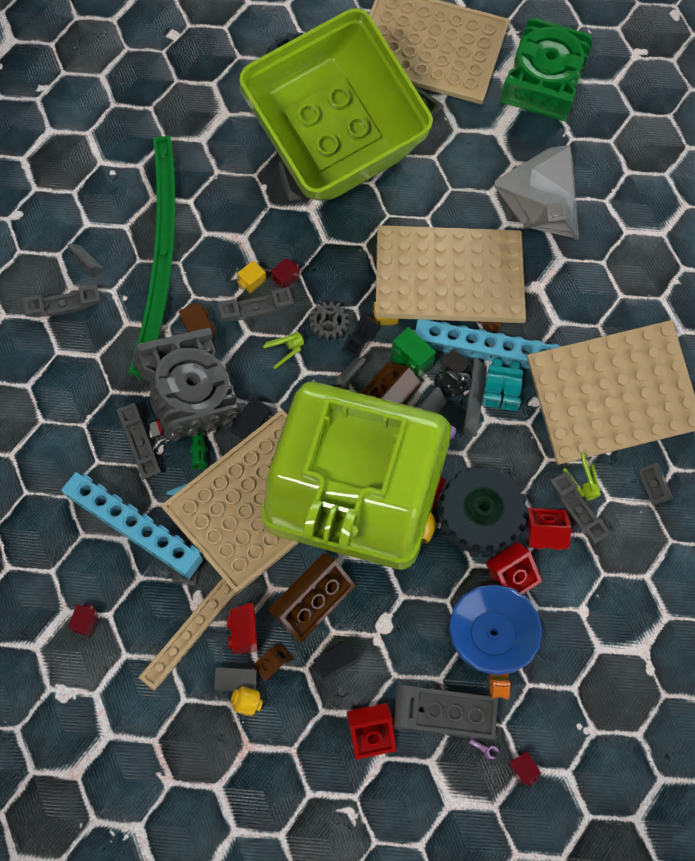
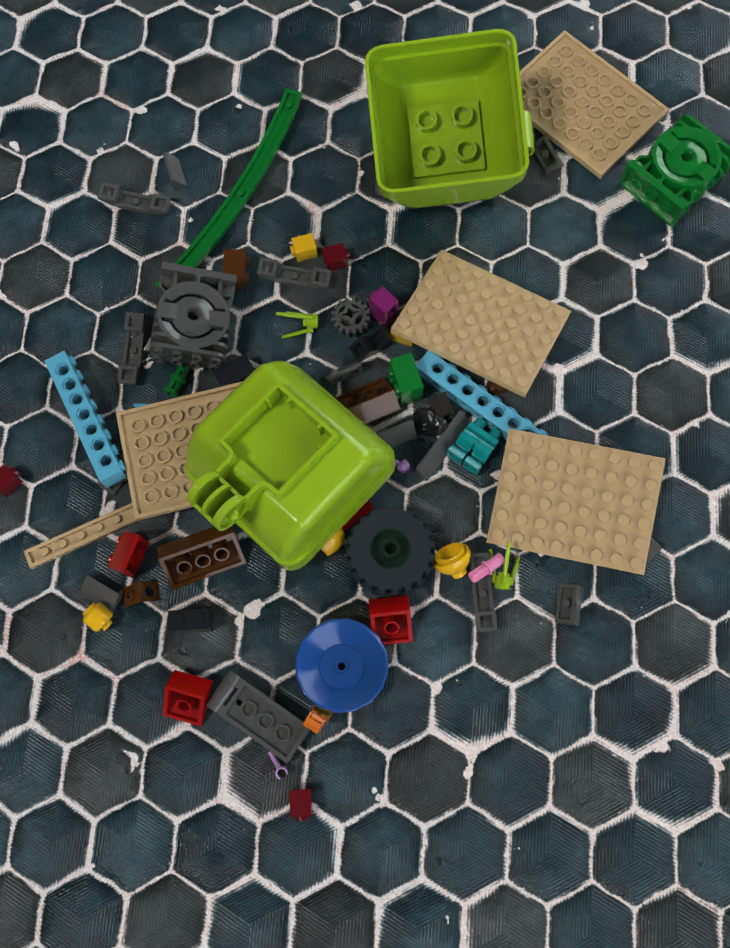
camera: 35 degrees right, 5 degrees up
light grey panel [494,145,579,240] -> none
red slope [527,508,572,550] -> none
none -> magenta brick [369,286,398,327]
none -> yellow piece [433,542,471,579]
none -> bright pink axle [468,553,505,583]

